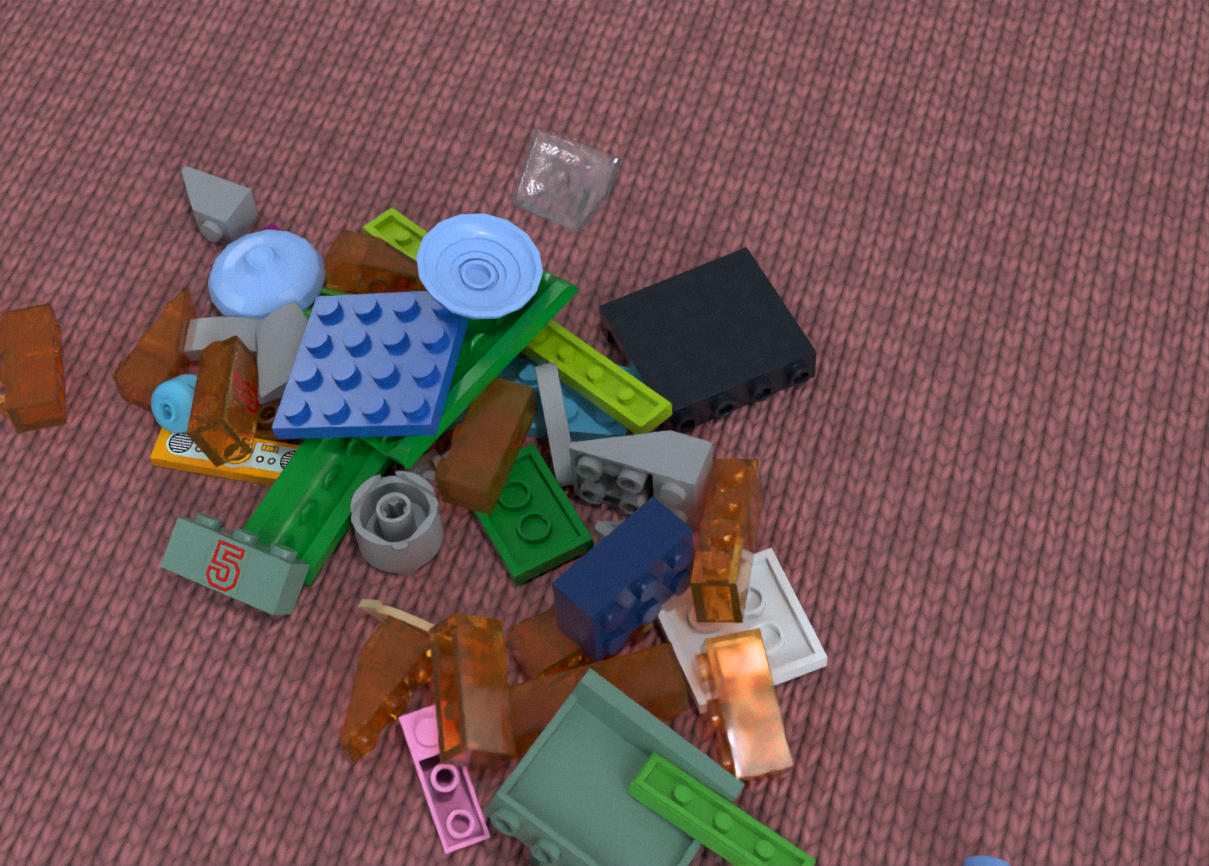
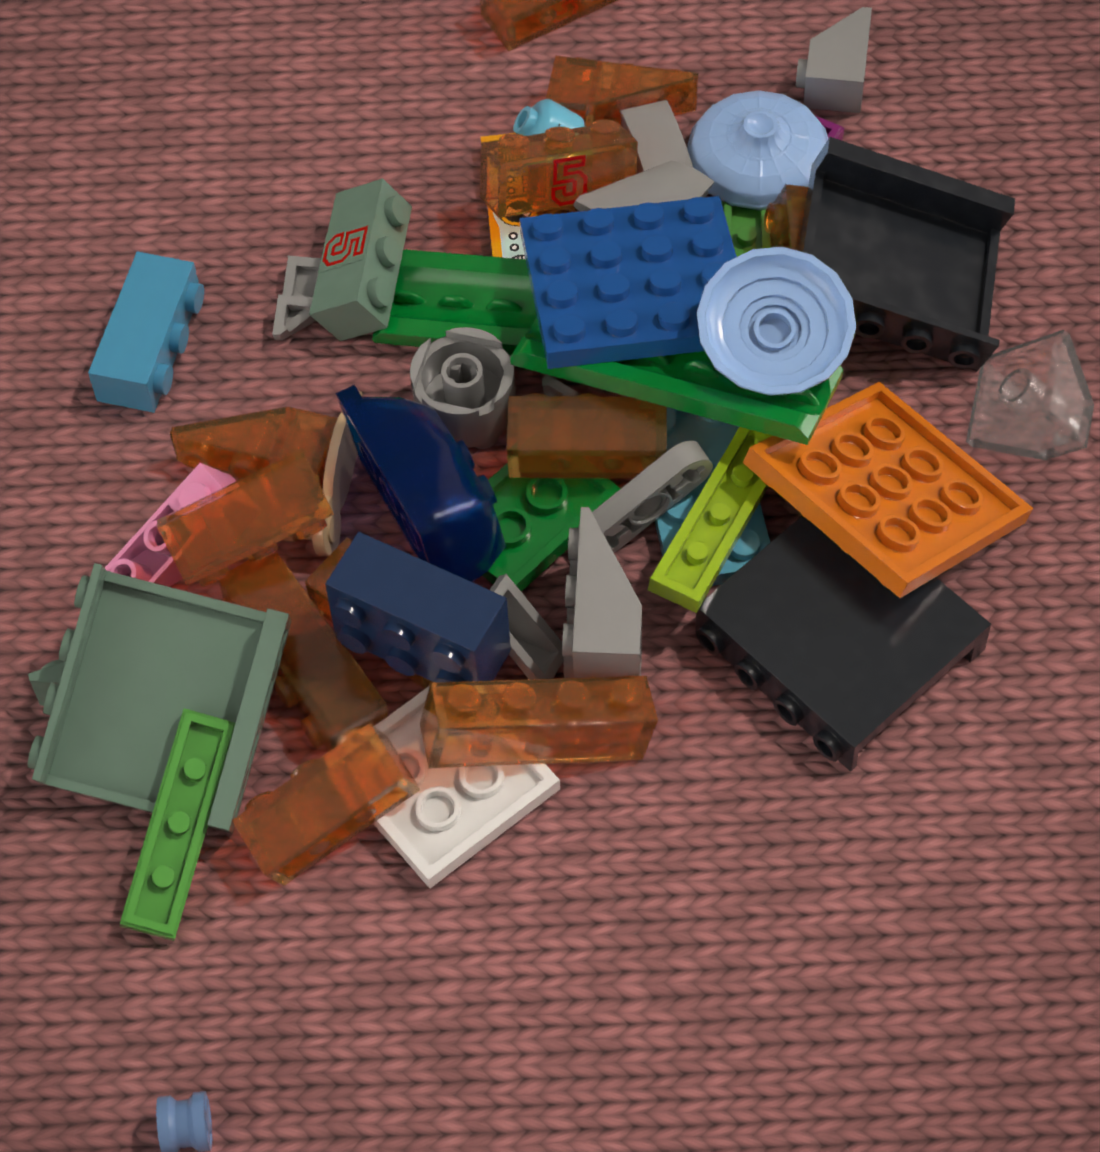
camera: 70 degrees right, 5 degrees up
none -> dark azure brick [88,251,204,413]
none -> light grey slope [272,256,321,340]
none -> clear blue windscreen [335,384,506,582]
none -> orange plate [743,382,1033,598]
none -> black panel [798,137,1015,371]

